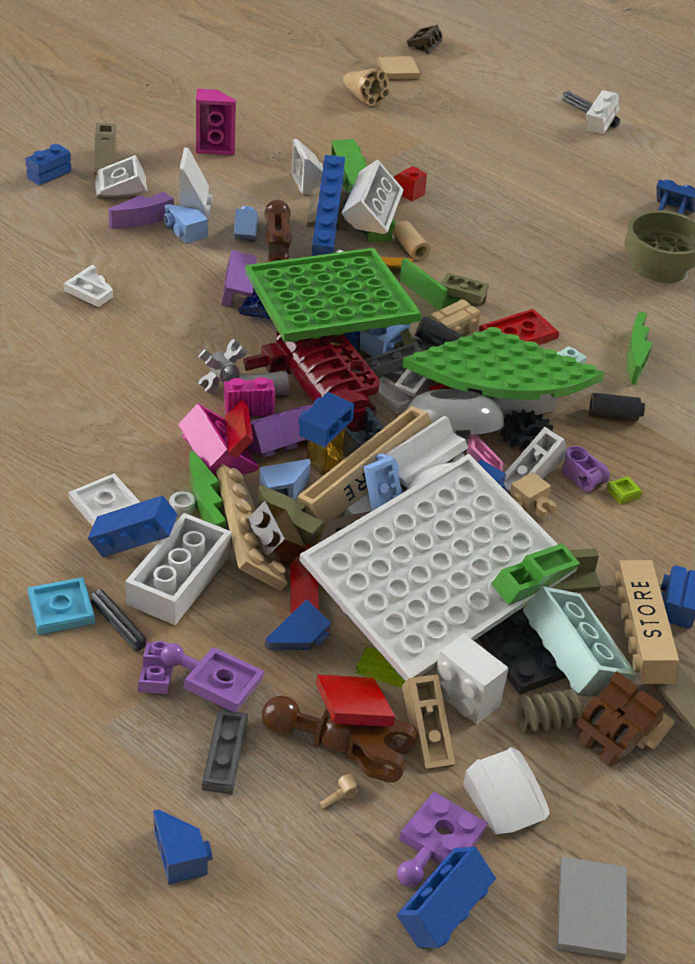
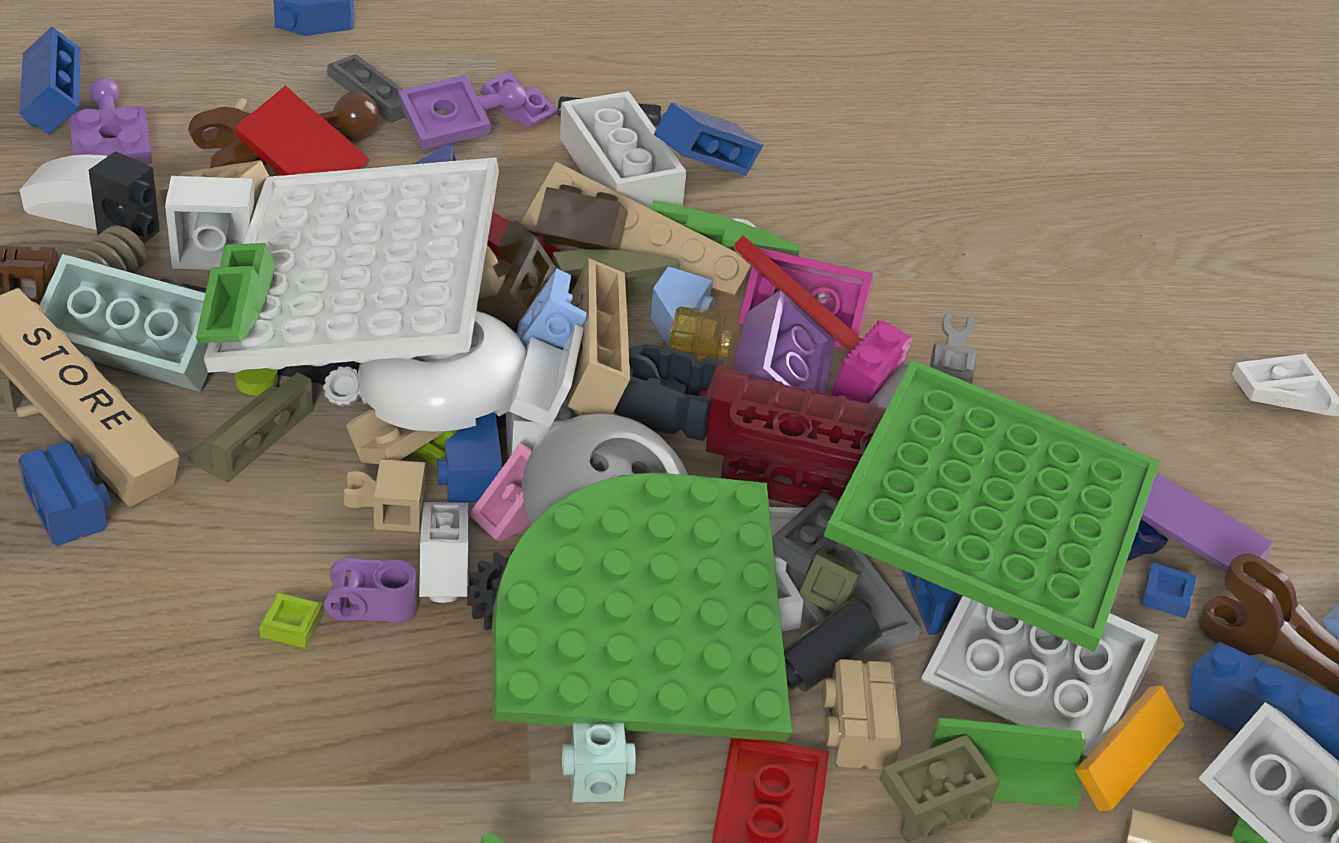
camera: 130 degrees right, 0 degrees up
medium azure tile [27,577,95,635] -> none
white tile [69,473,140,526] -> none
blue brick [298,392,354,447] -> none
light blue brick [359,324,410,356] -> none
black brick [589,392,645,421] -> none
none -> black brick [88,151,160,244]

